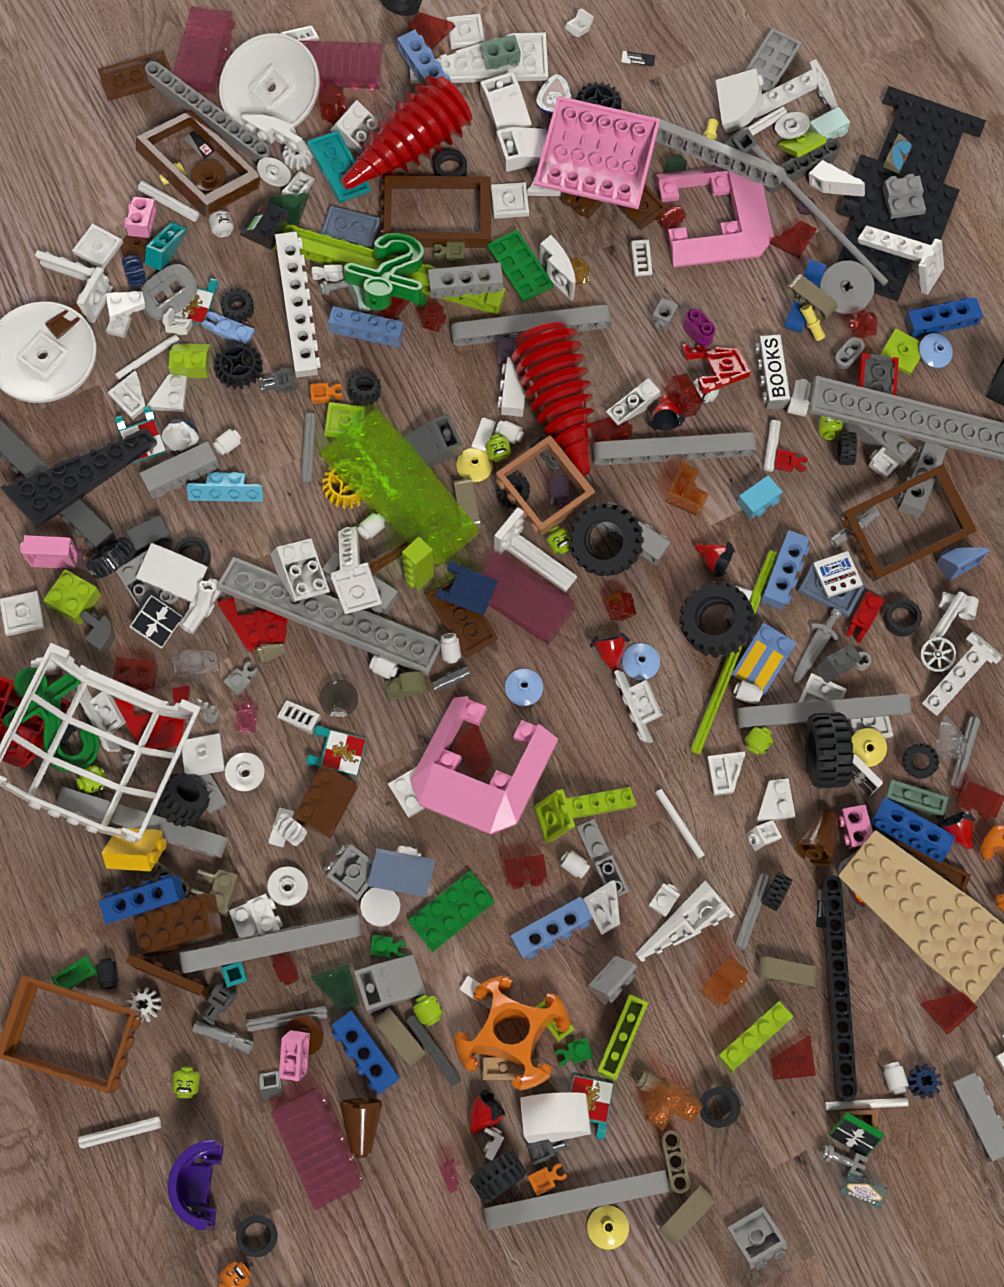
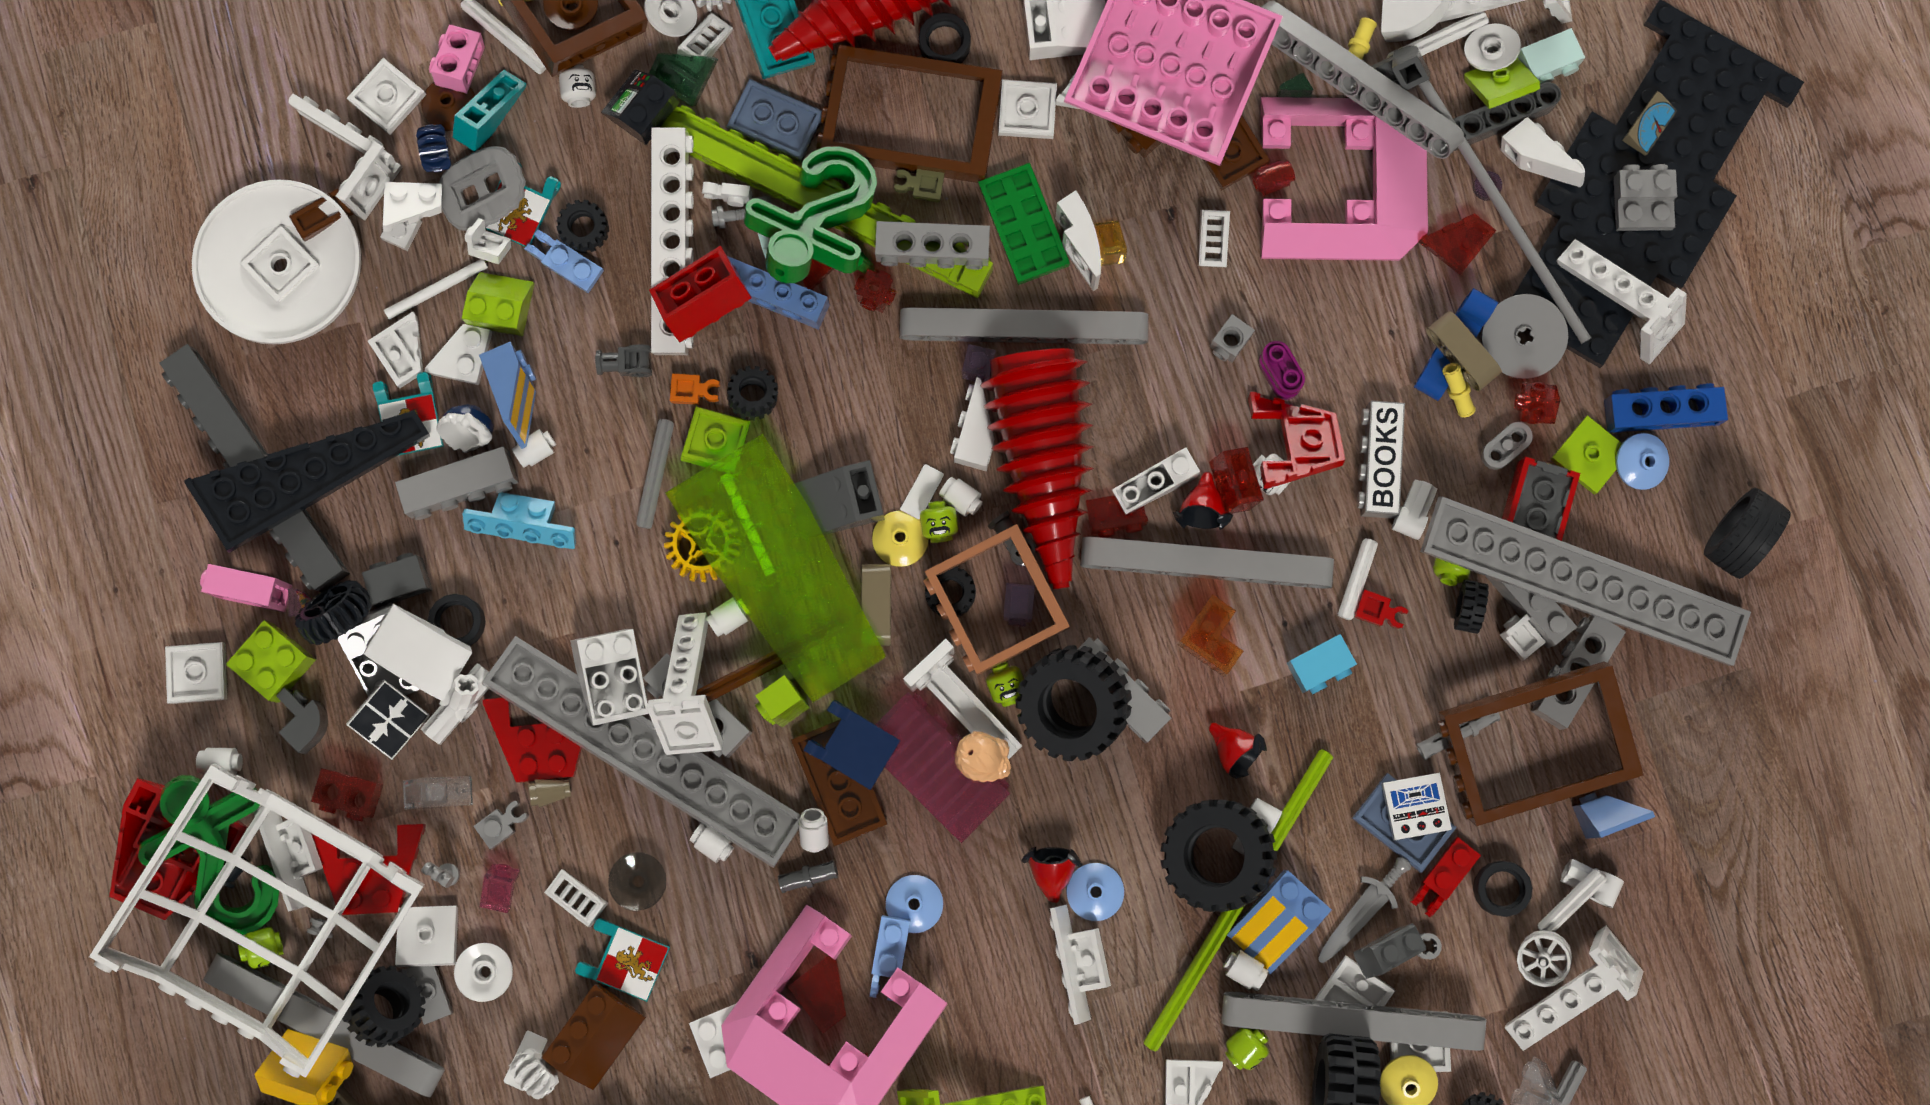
camera: 15 degrees right, 10 degrees up
black gear [213,341,263,390] -> none
olive brick [385,672,430,701] -> none
clear red brick [605,590,637,621] -> none
medium blue brick [761,530,810,610] -> none
none -> medium blue slope [479,342,537,449]
none -> red slope [649,245,752,343]
none -> light blue hinge [869,915,911,1001]
none -> light nougat hair [954,731,1011,782]

